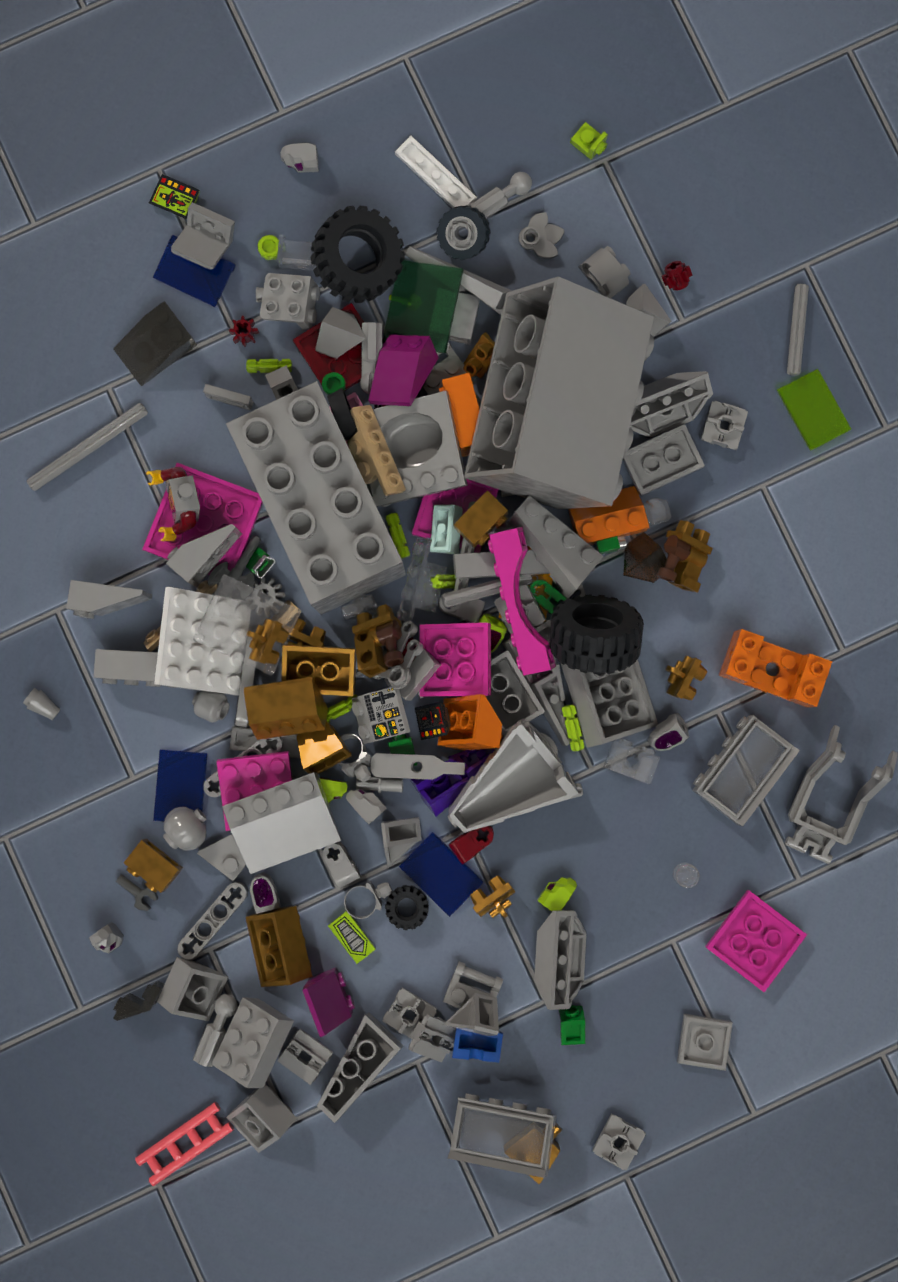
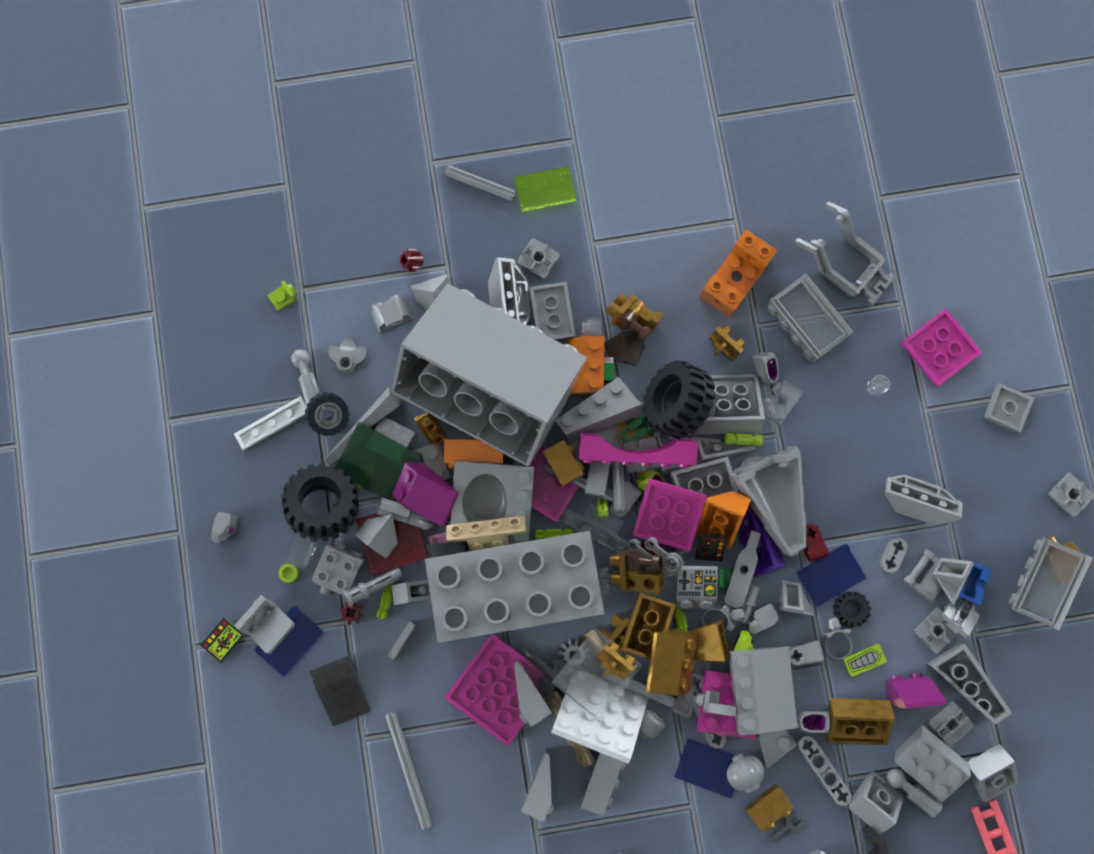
camera: 75 degrees left, 5 degrees down
torso [146,467,200,541] -> none
piece [246,547,275,578] -> none
green tile [322,372,346,395] -> none
light grey slope [399,649,441,701] -> none
light aqua slope [430,505,463,554] -> none
pearl gold hips [470,875,515,918] -> none
lime rock [537,877,577,911] -> none
green bracket [559,1005,585,1045] -> none
none -> light grey pin [343,567,403,607]
none -> light grey piece [696,691,737,716]
none -> light grey beam [879,538,907,573]

